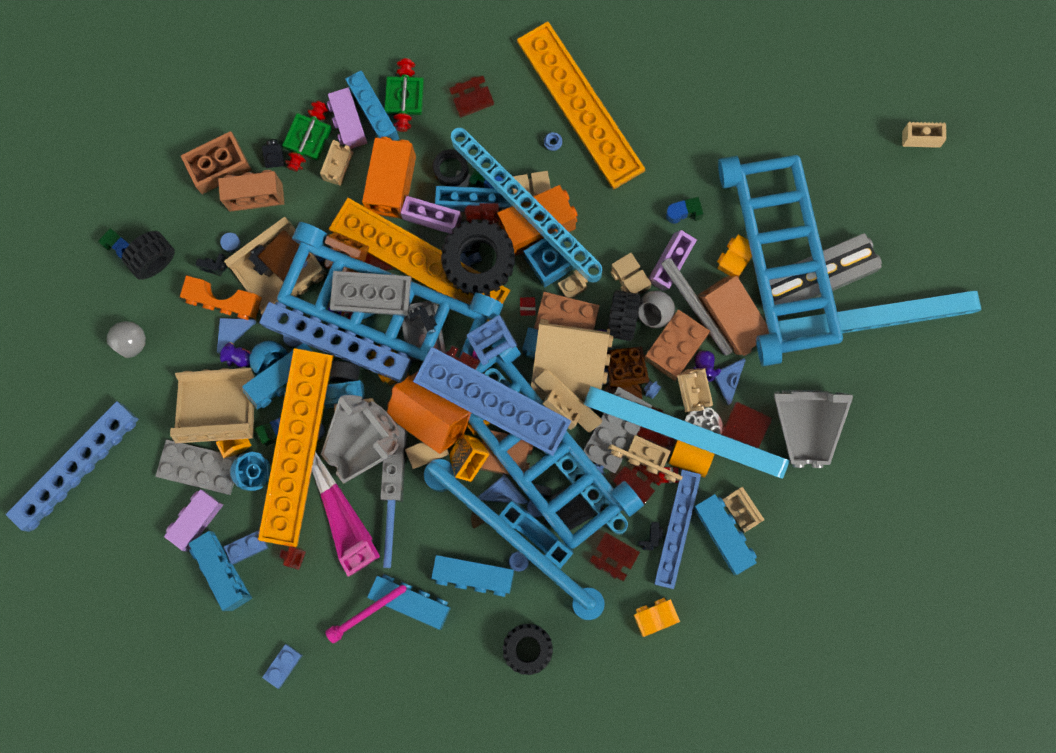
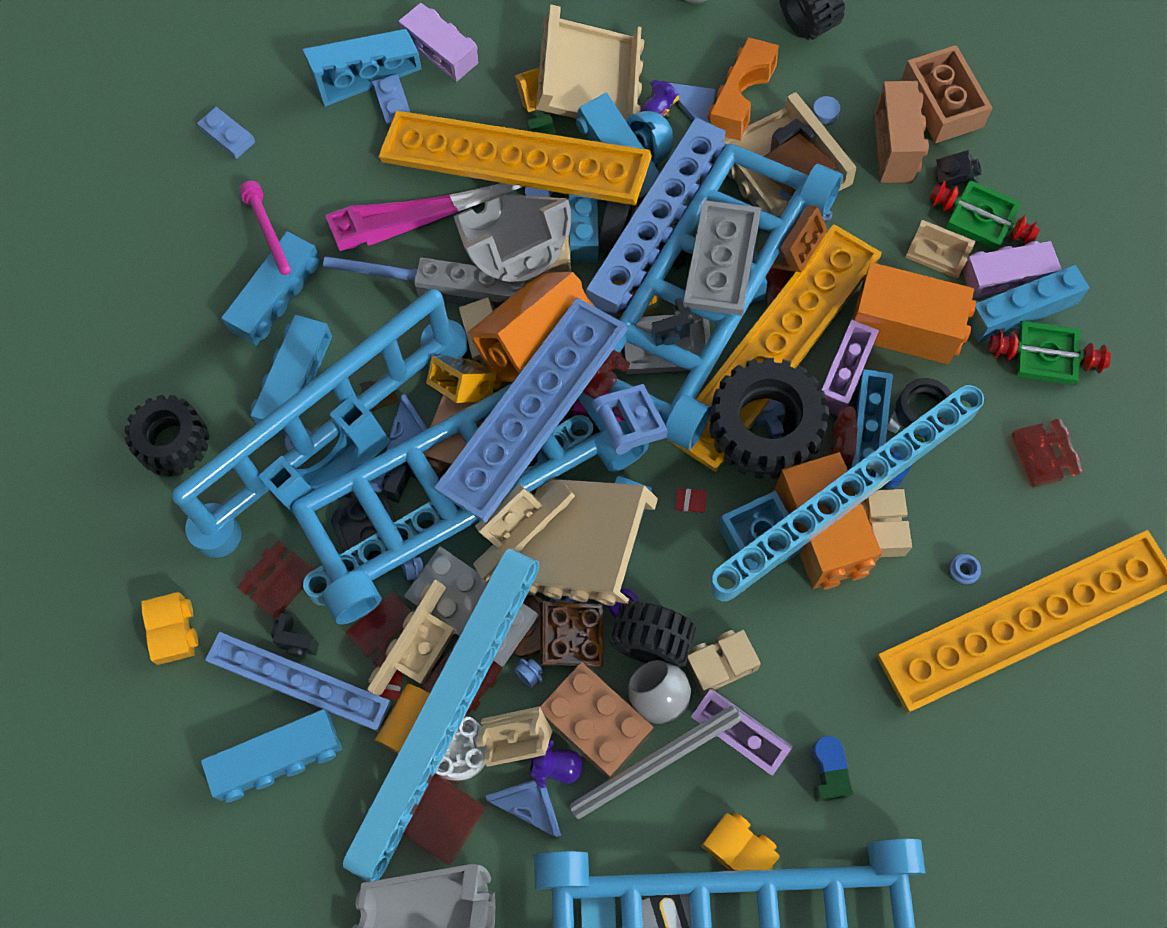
camera: 90 degrees right, 10 degrees down
light grey plate [155,440,237,495] -> none
black bracket [195,253,227,276] -> none
dark azure cylinder [230,452,271,491] -> none
clear red tile [279,546,306,570] -> none
nougat brick [534,292,600,330] -> none
tan bracket [557,270,588,298] -> none
nougat slope [697,276,769,356] -> none
tan hinge [723,487,764,533] -> none

